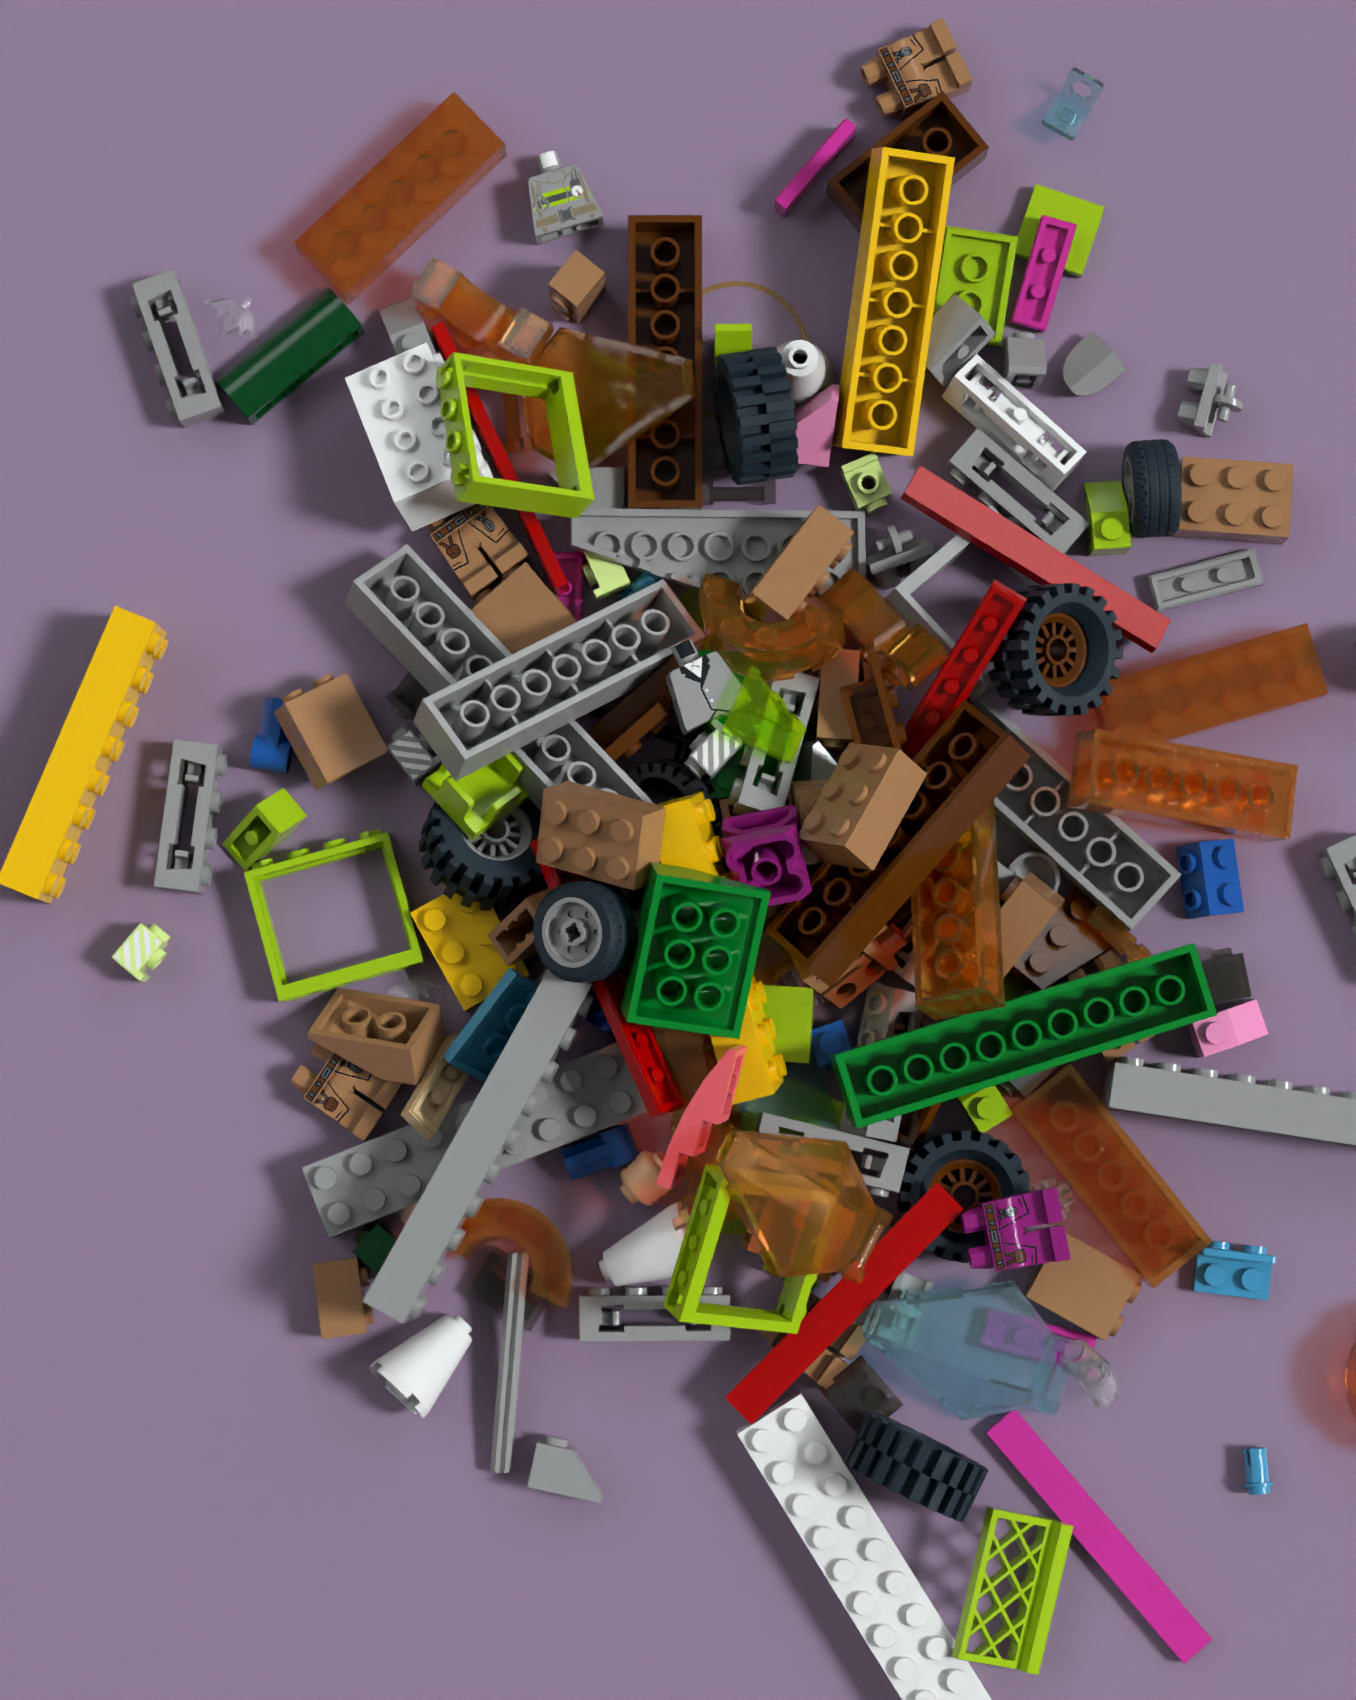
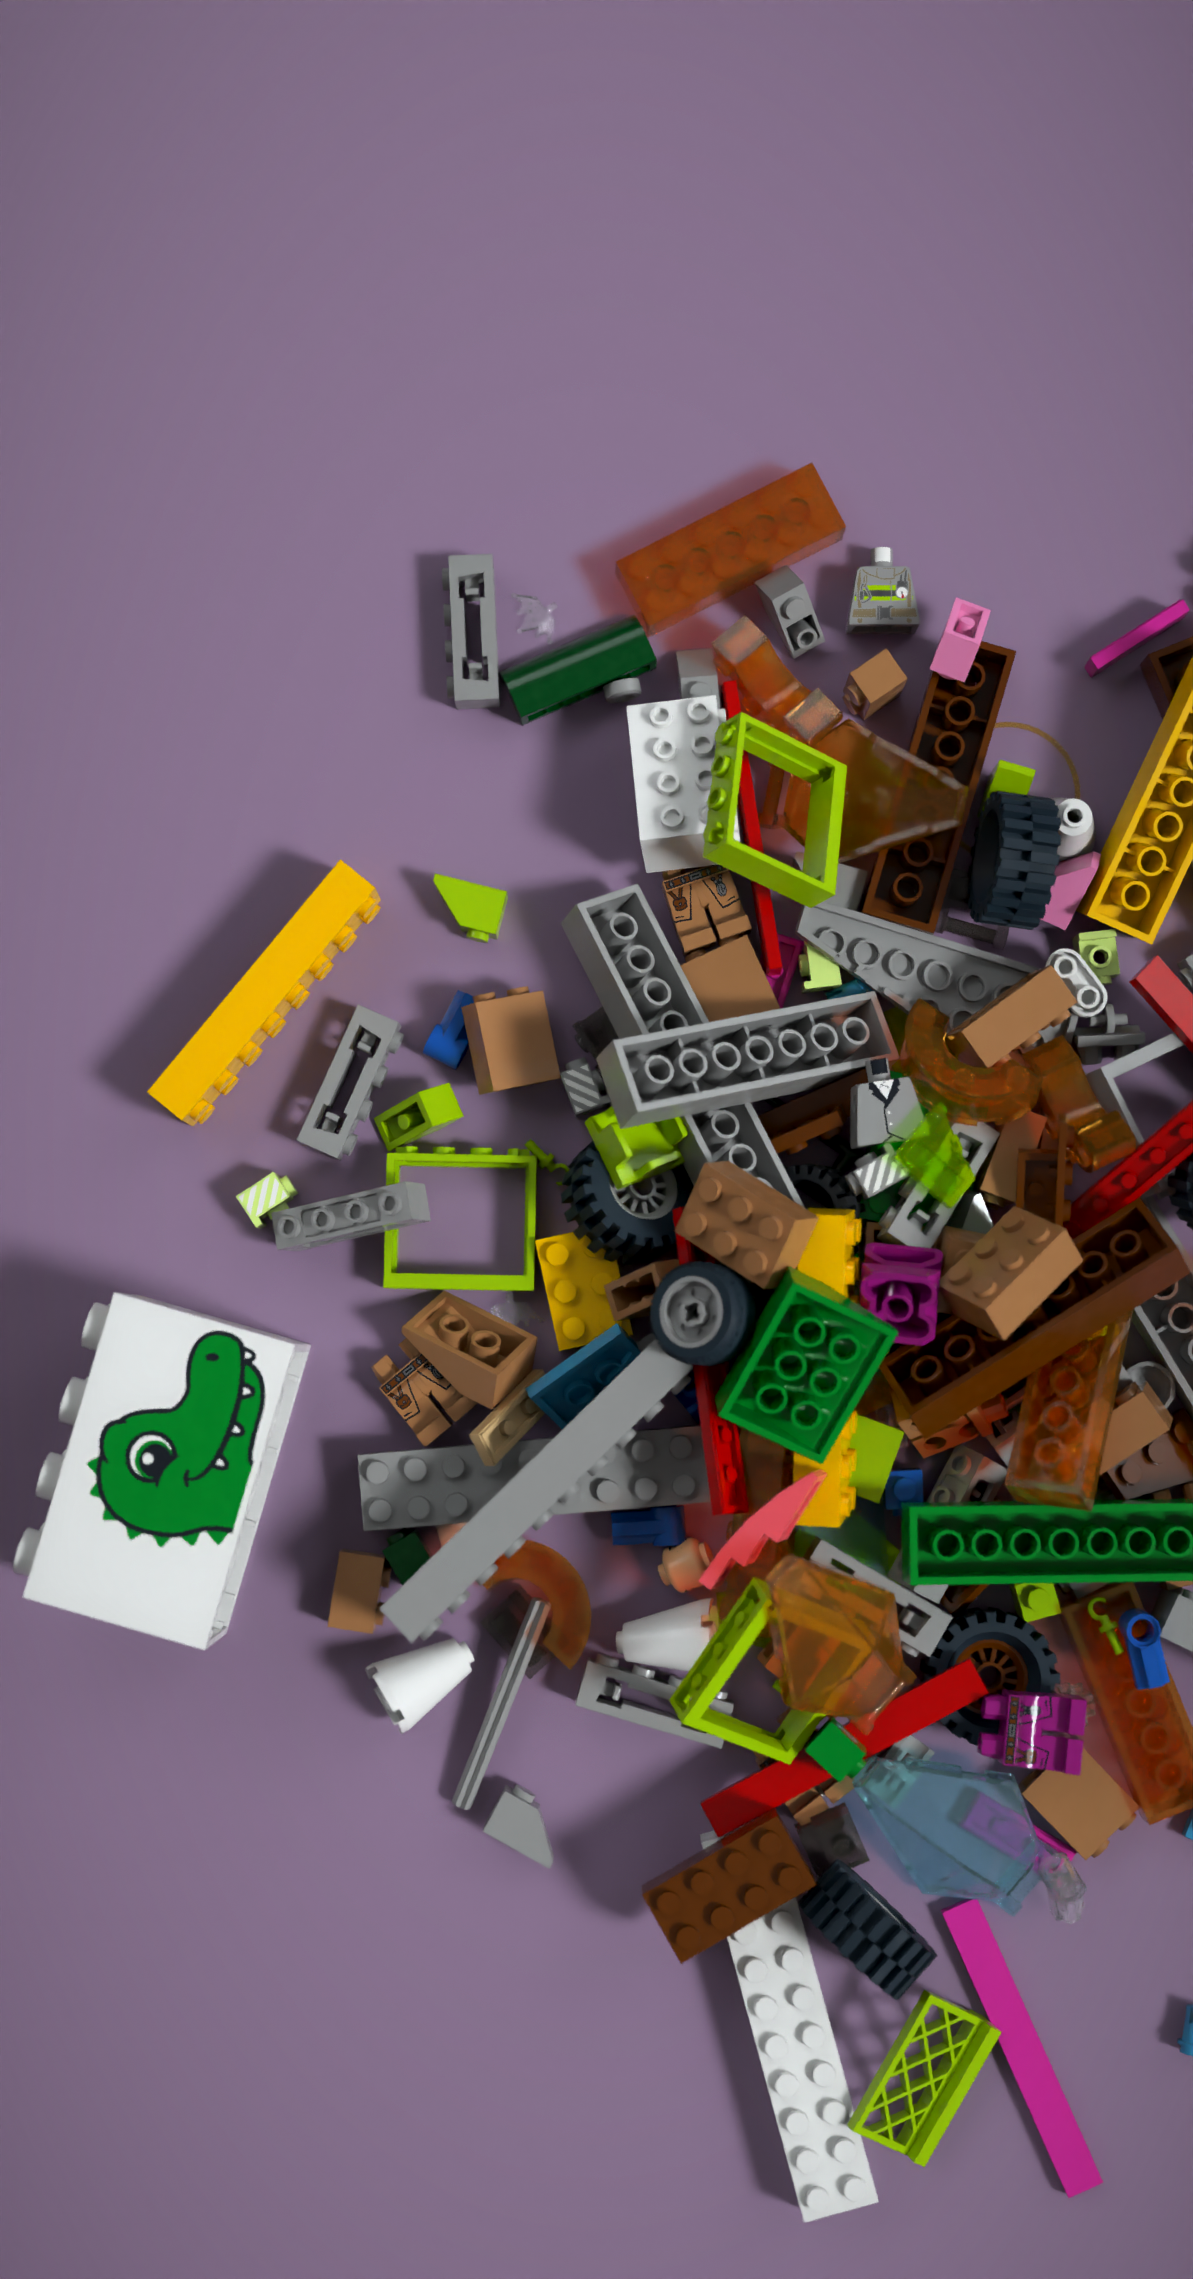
camera: 20 degrees right, 0 degrees up
none -> white brick [13,1292,311,1650]
none -> light grey brick [271,1181,431,1251]
none -> lime slope [433,873,508,943]
none -> lime hand [524,1138,570,1186]
none -> light grey tile [603,678,642,703]
none -> reddish brown brick [642,1808,817,1964]
none -> light grey slope [754,565,825,659]
none -> green brick [805,1716,867,1783]
none -> bright pink slope [930,597,991,682]
none -> white brick [1045,948,1107,1018]
none -> lime hand [1088,1597,1125,1655]
none -> blue piece [1118,1608,1170,1690]

